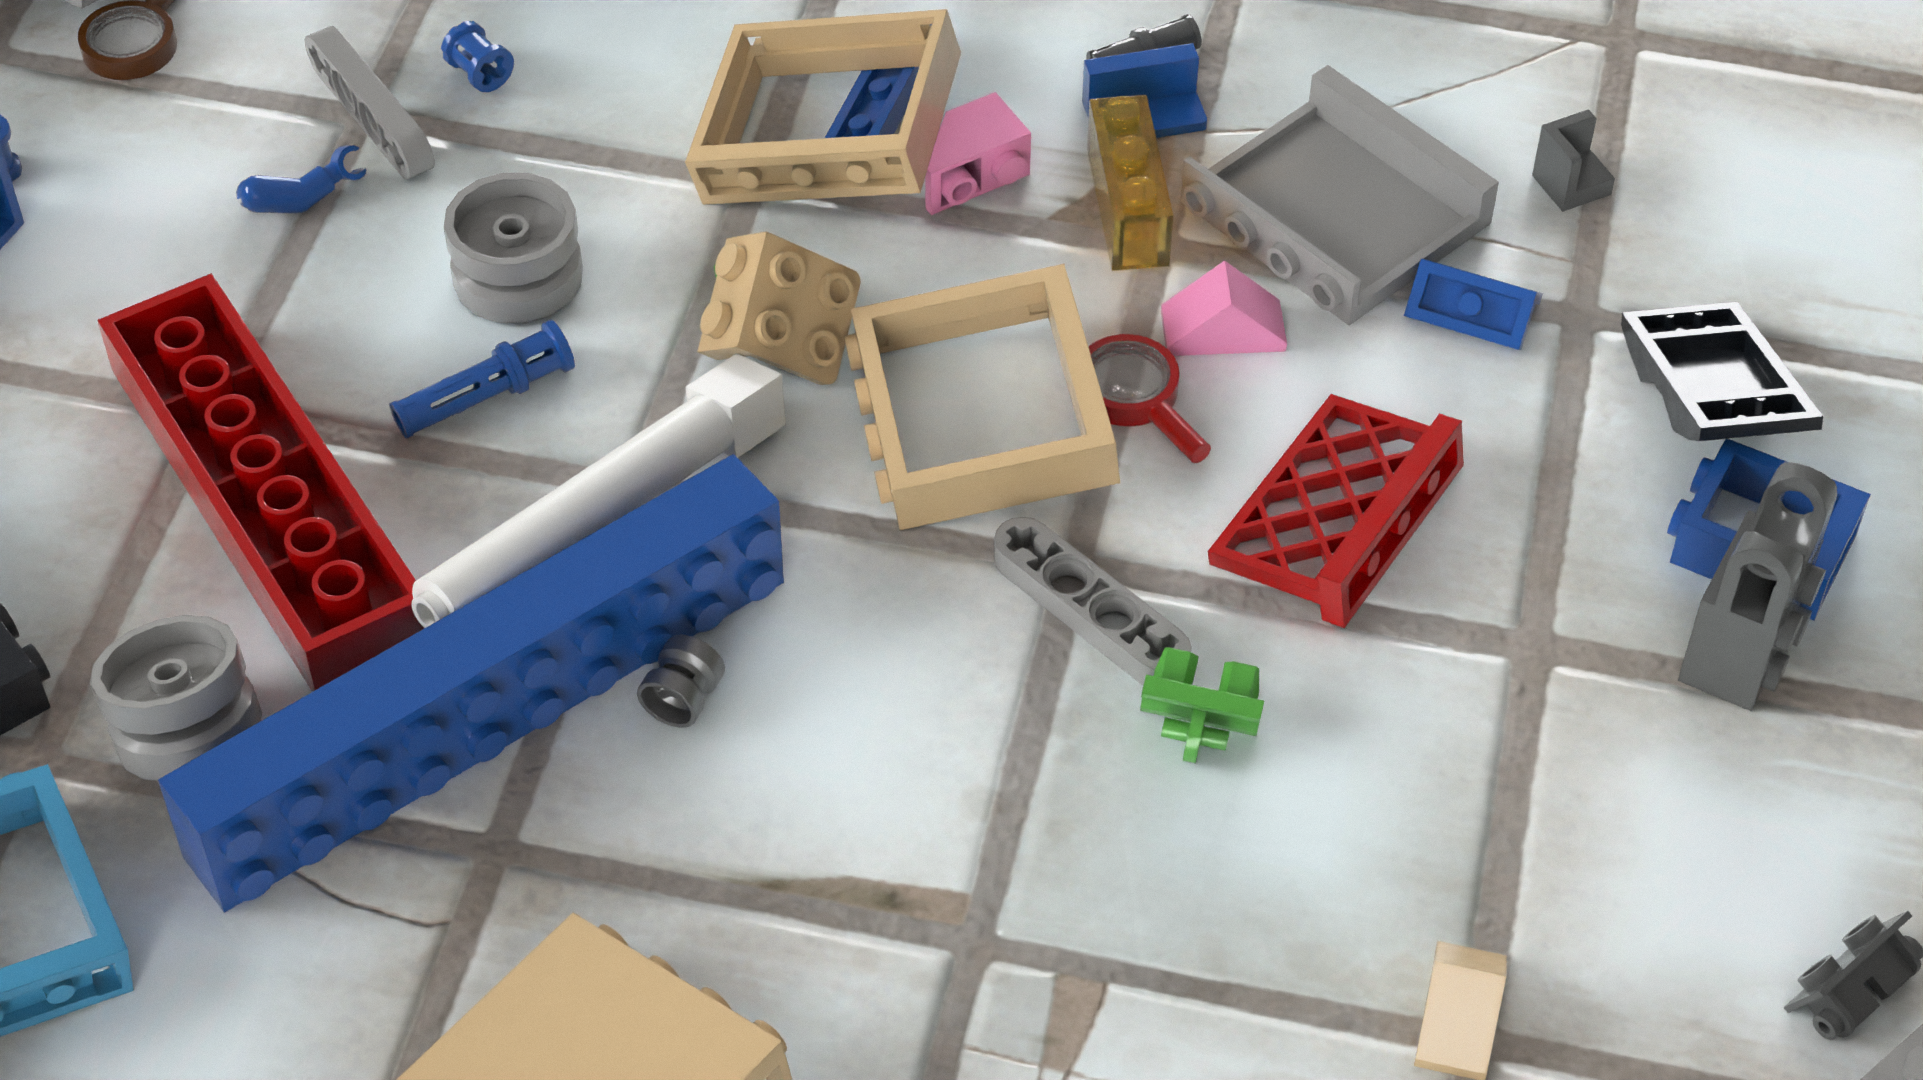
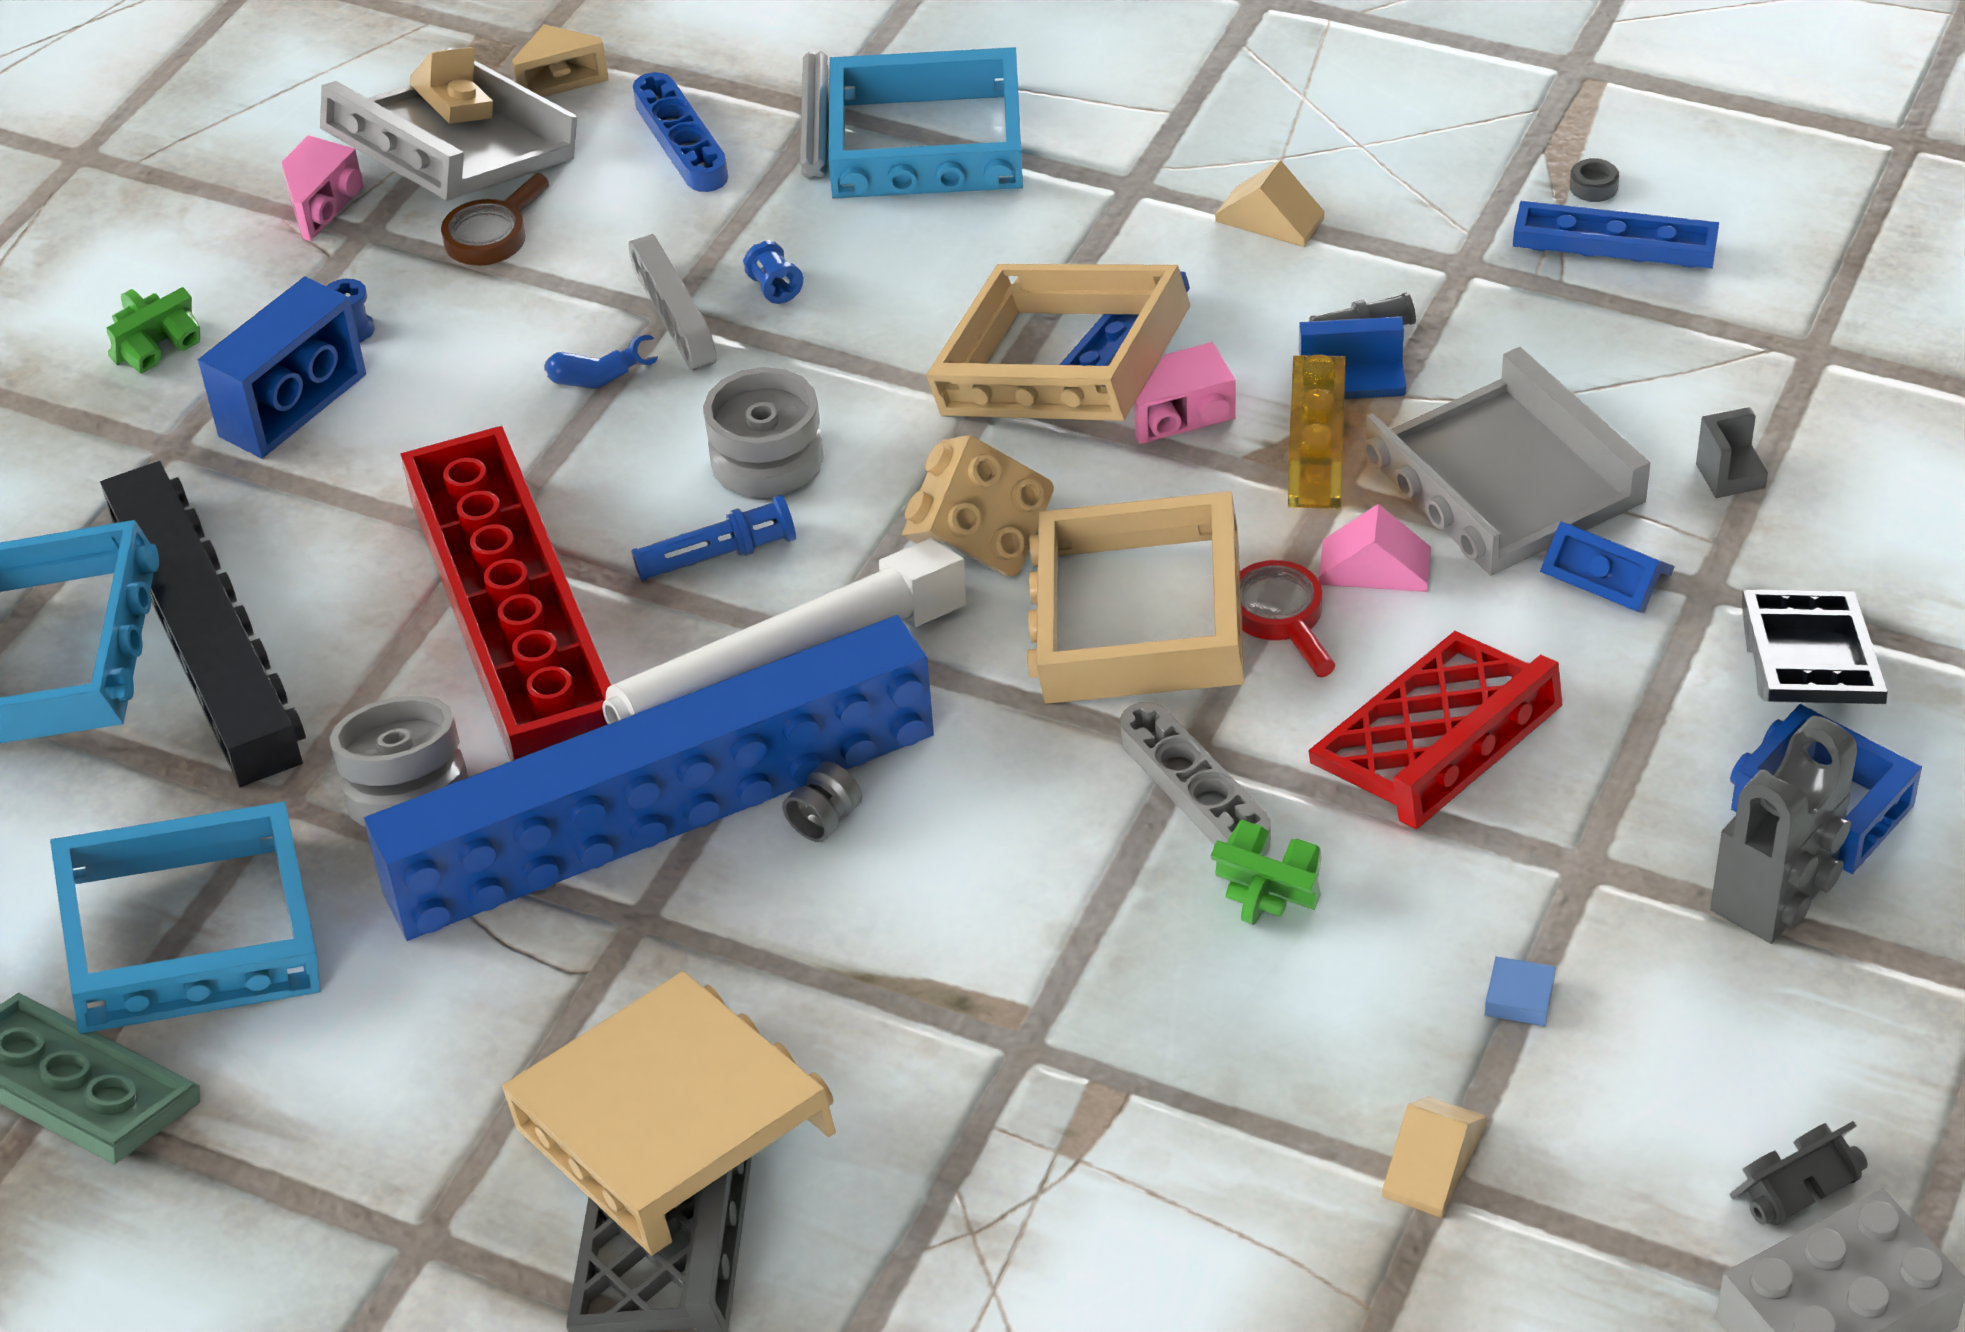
camera: 15 degrees right, 5 degrees down
none -> medium blue tile [1484,956,1556,1026]

